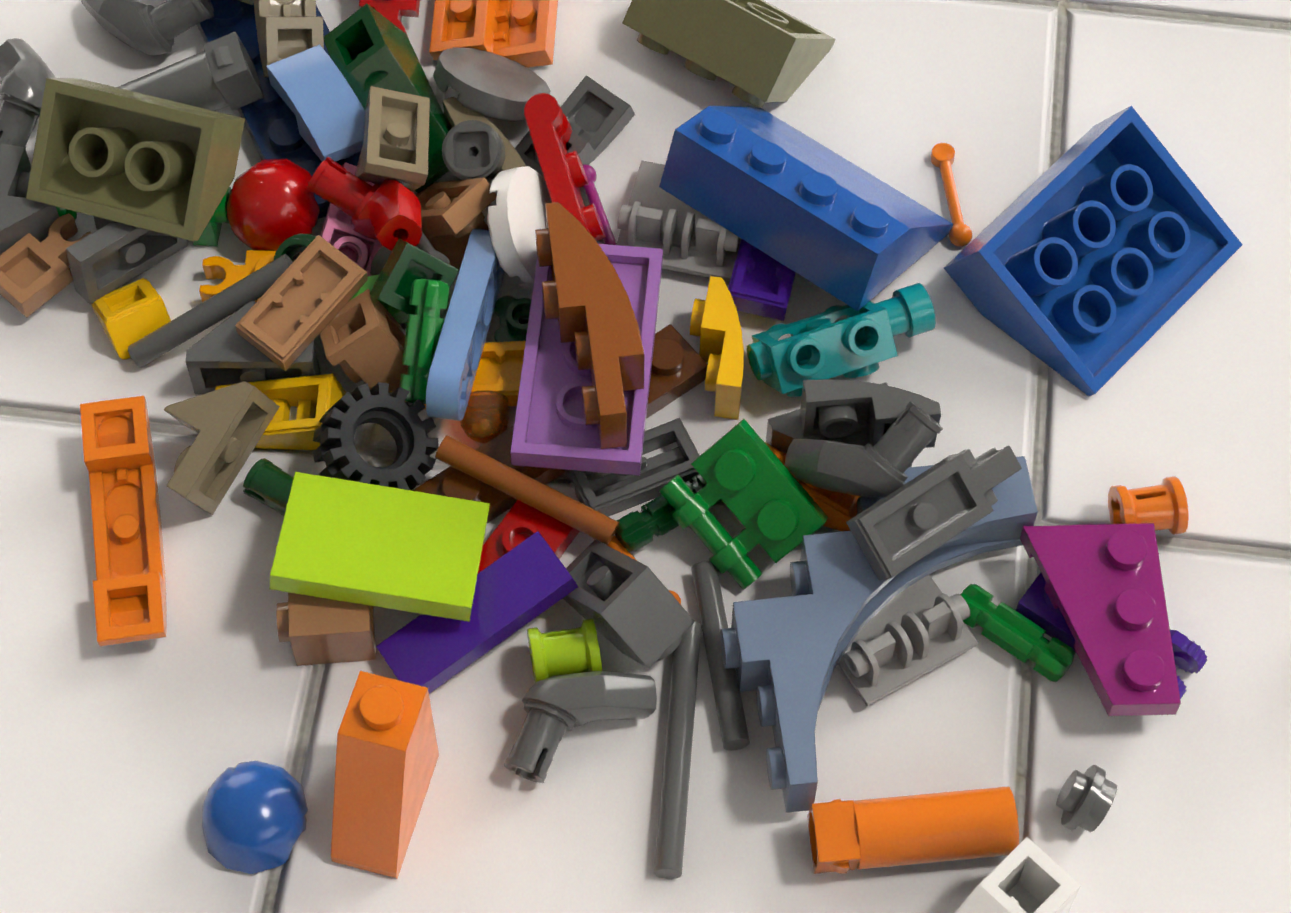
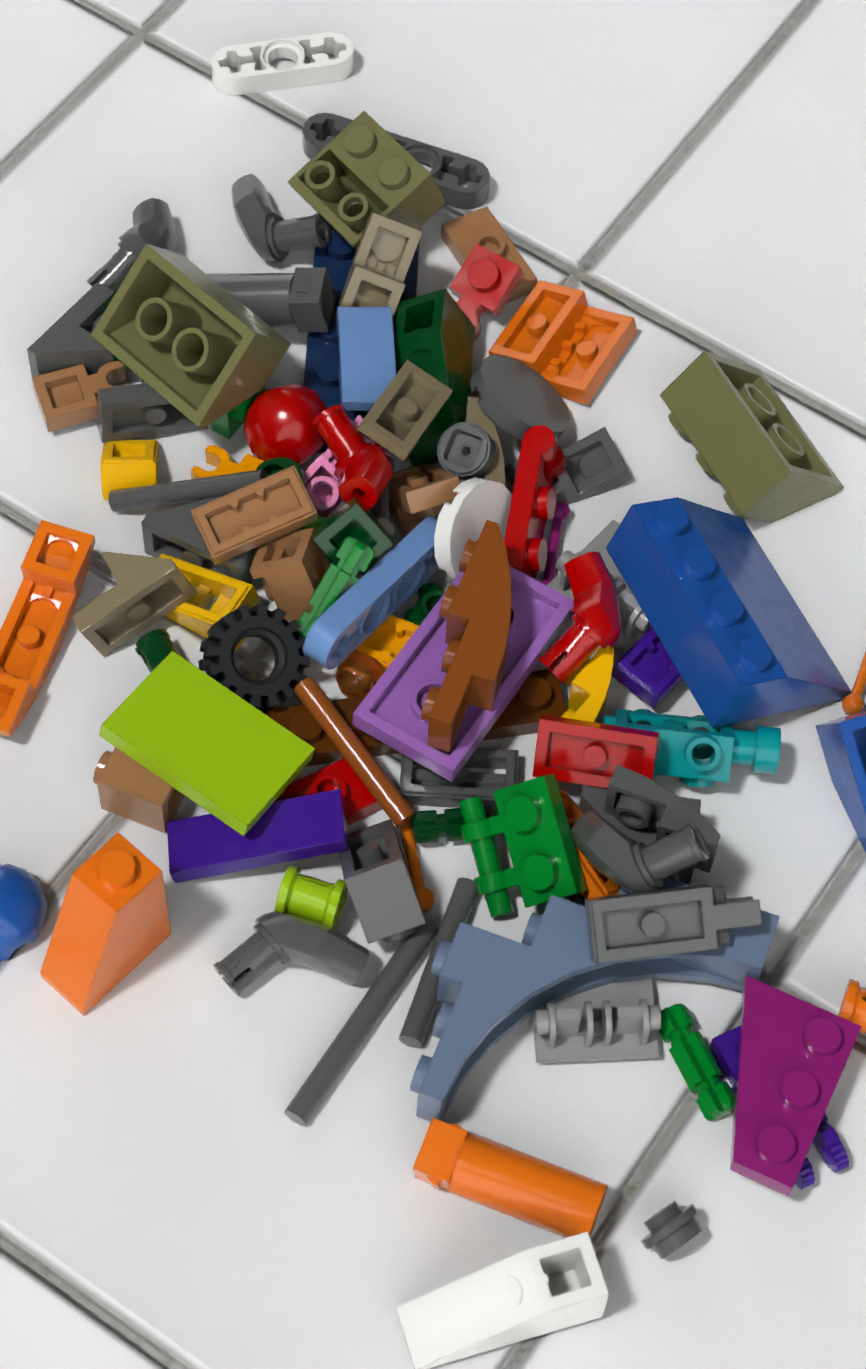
camera: 25 degrees right, 0 degrees up
none -> red plate [532,714,660,789]
none -> red arm [538,551,622,685]

